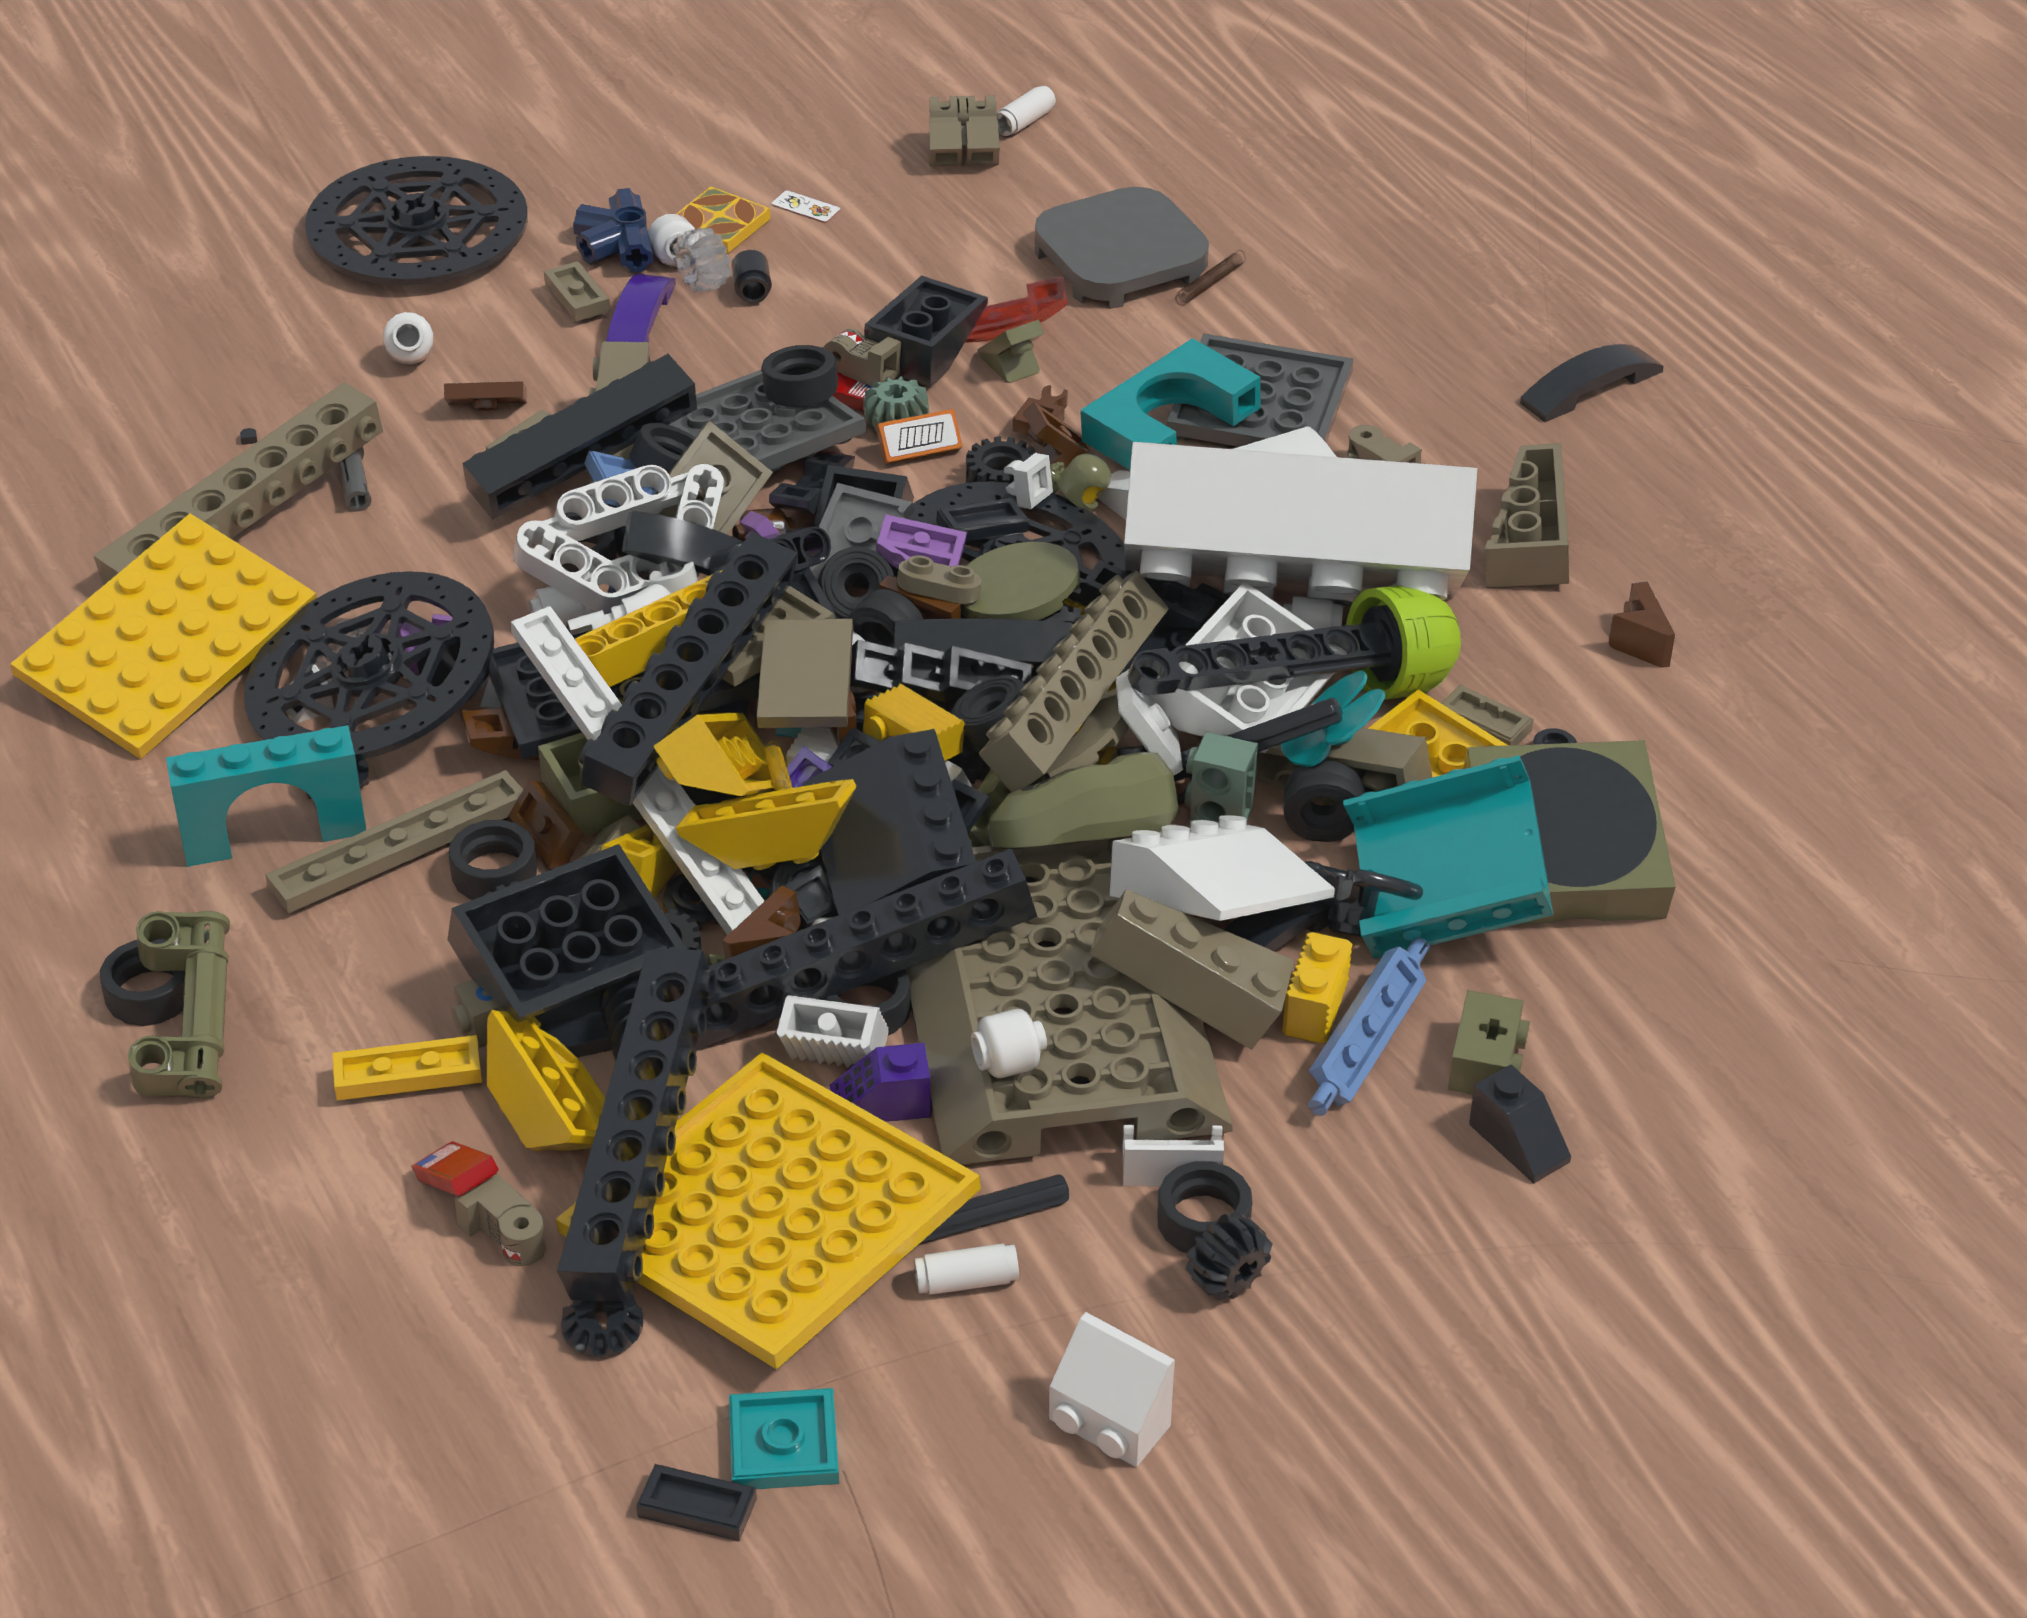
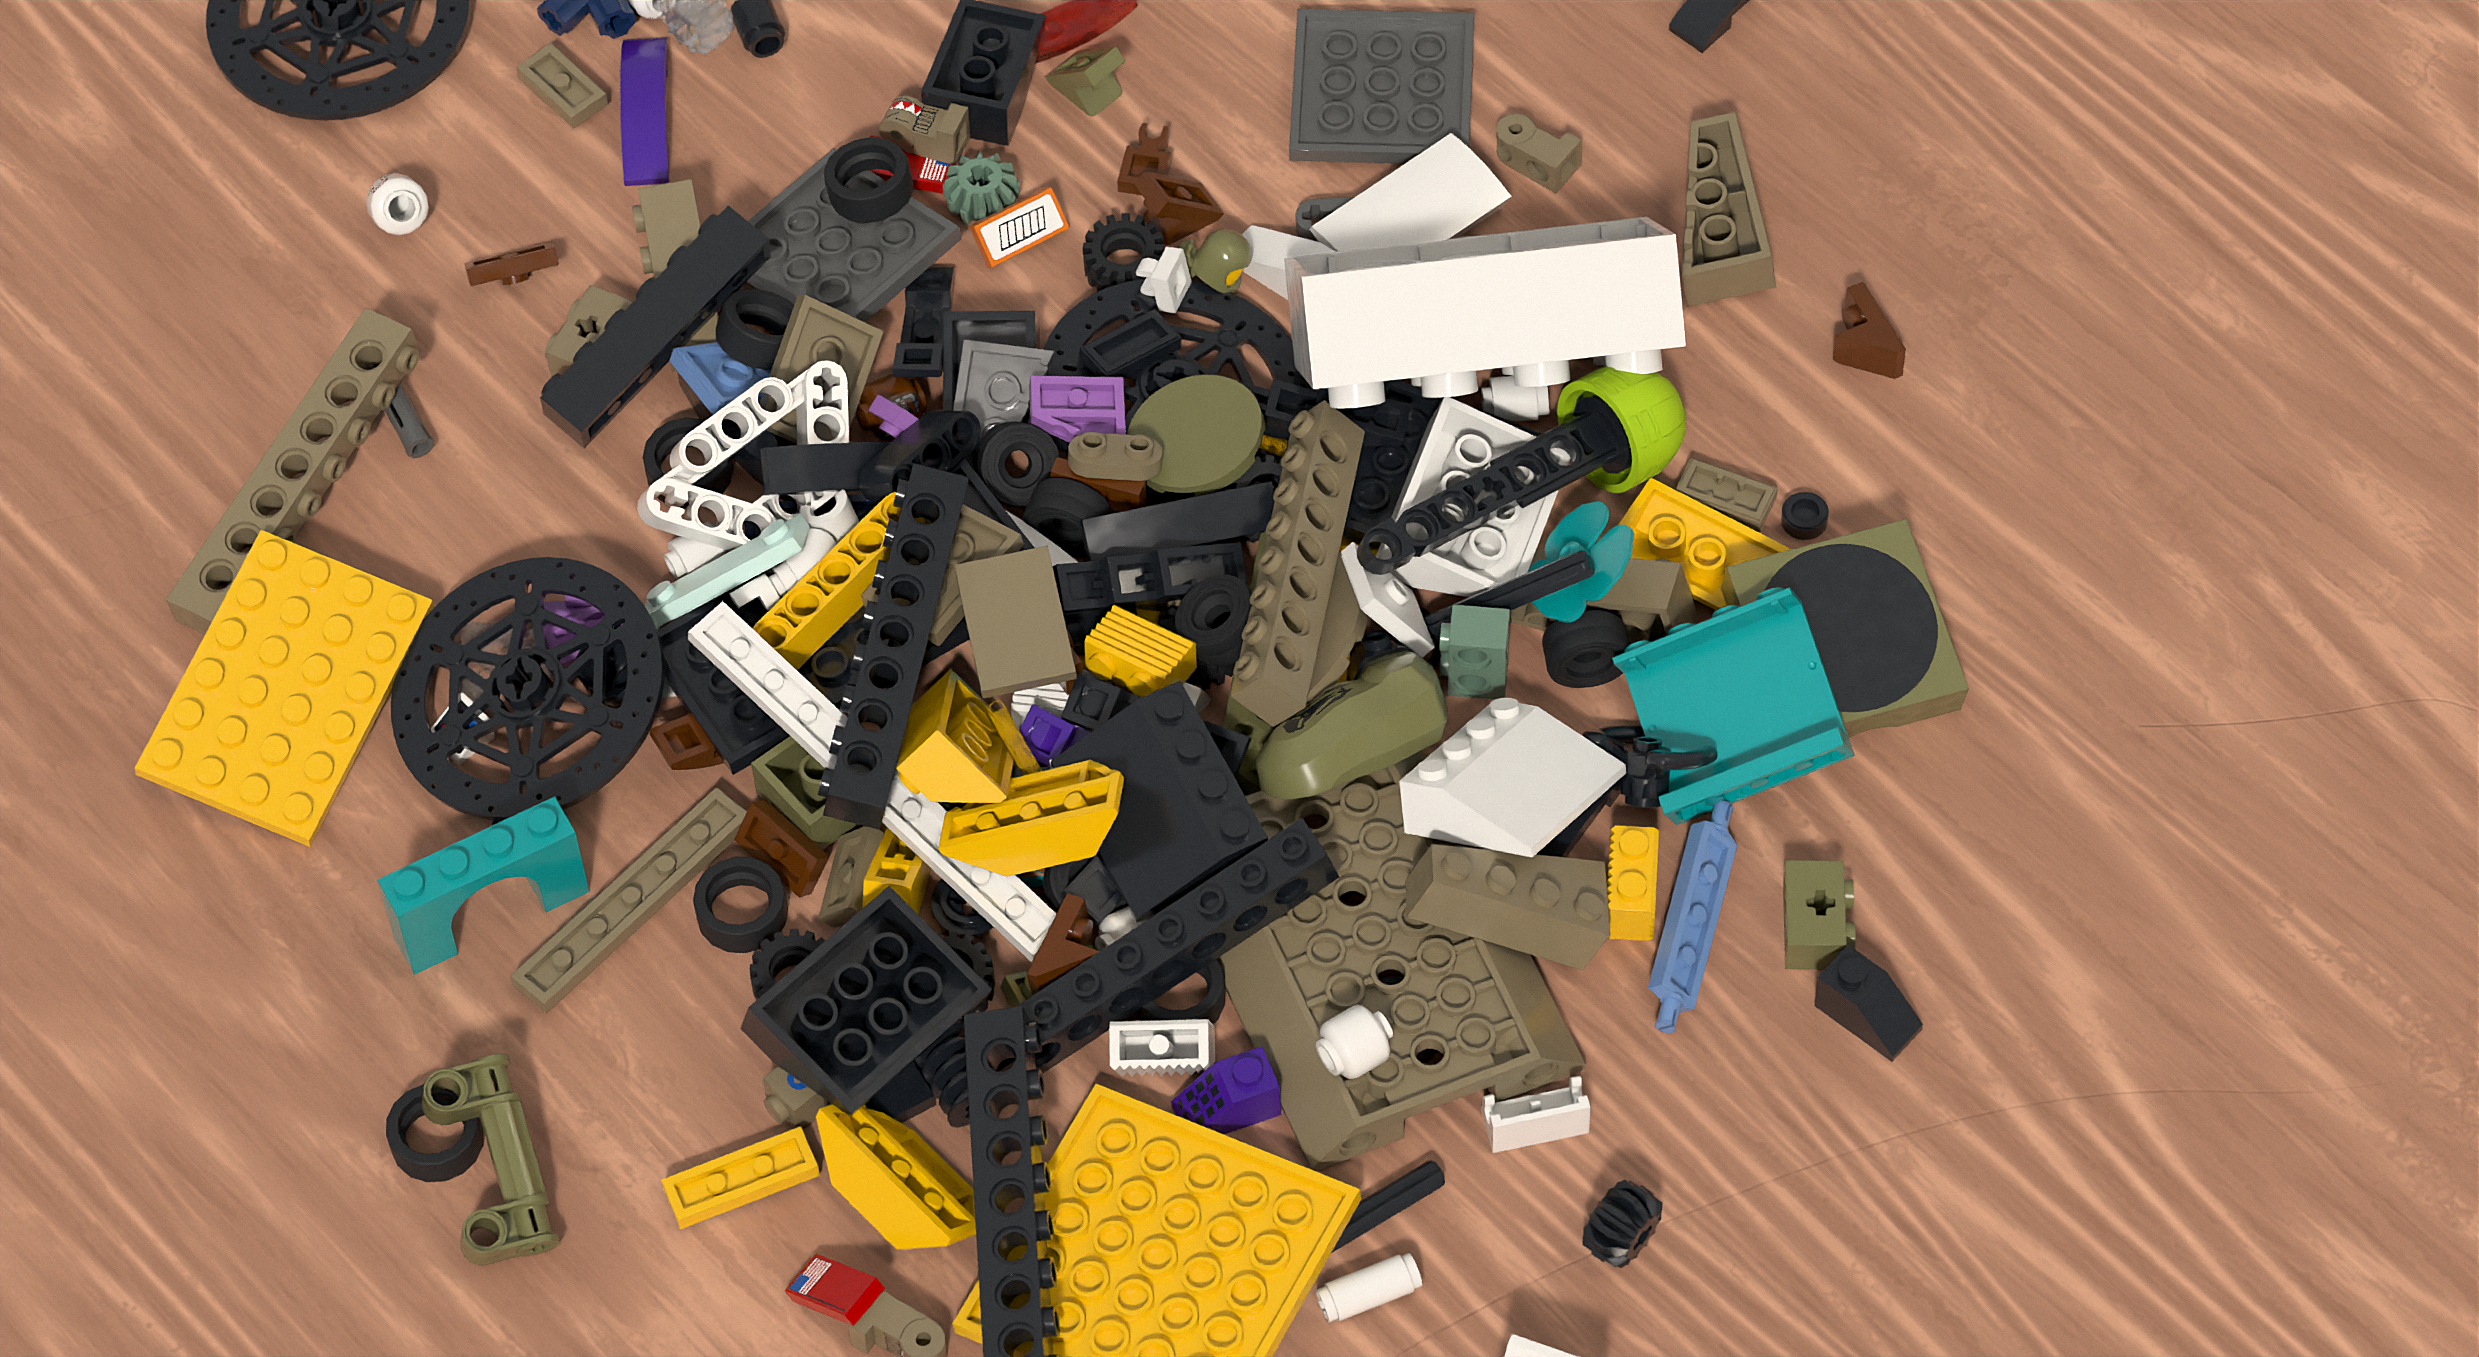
camera: 10 degrees left, 15 degrees up
black piece [240,428,258,445] -> none
teal arch [1080,338,1261,470] -> none
black tyre [1157,1161,1253,1253] -> none
none -> light aqua plate [645,514,810,629]

